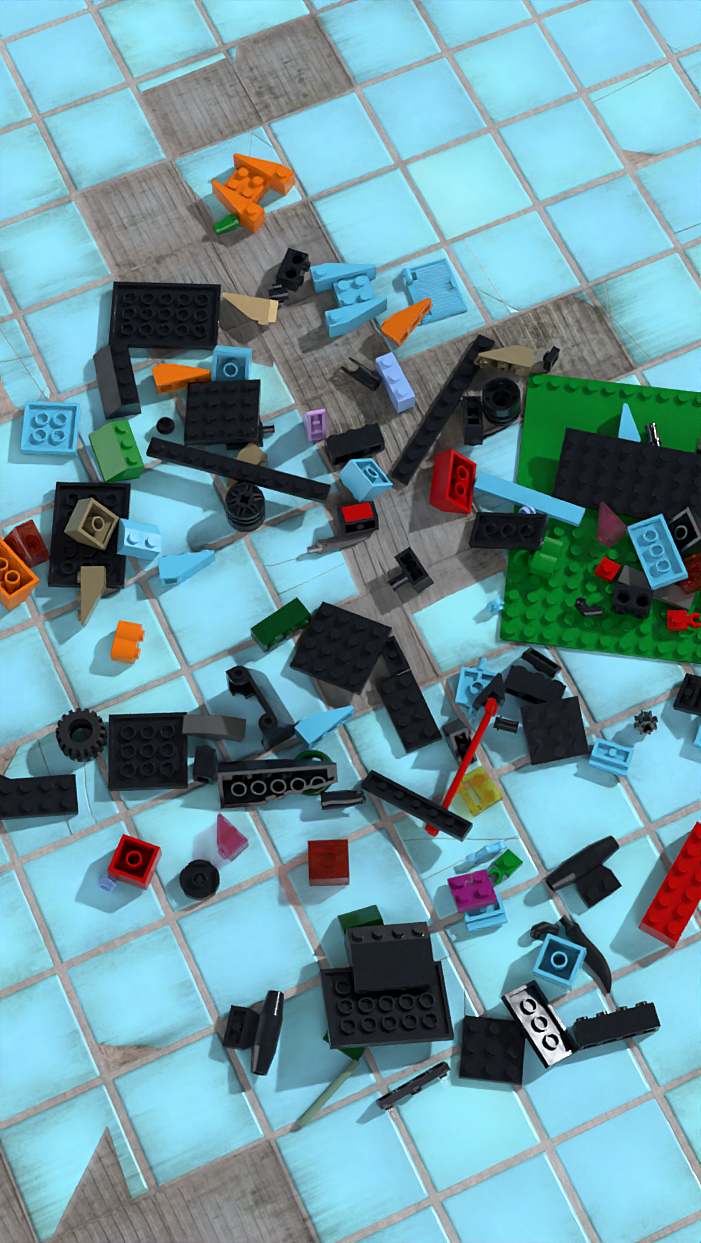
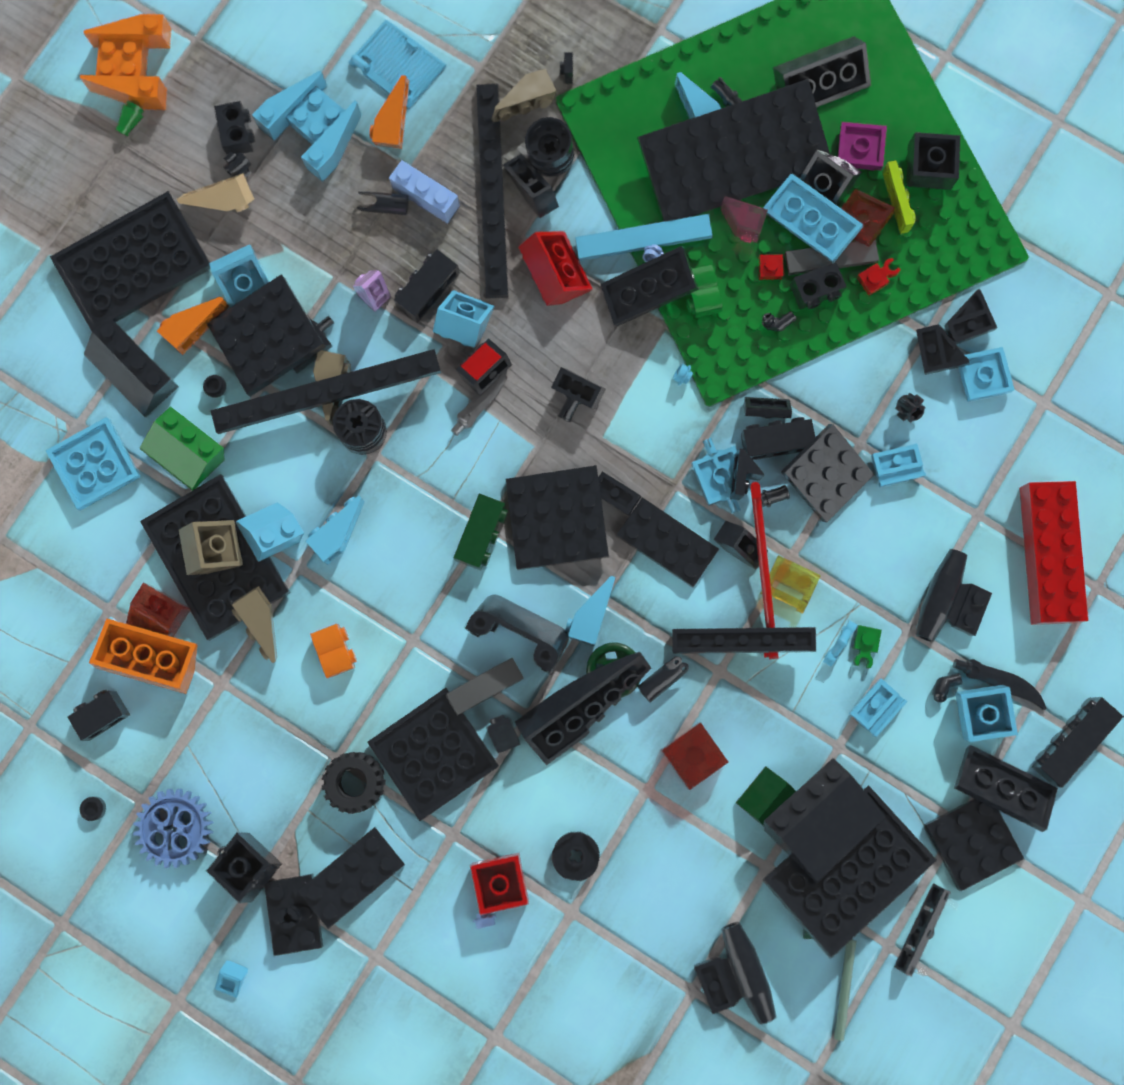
camera: 30 degrees left, 15 degrees up
clear pink slope [217,813,249,862] -> none
magenta plate [447,869,498,913] -> none

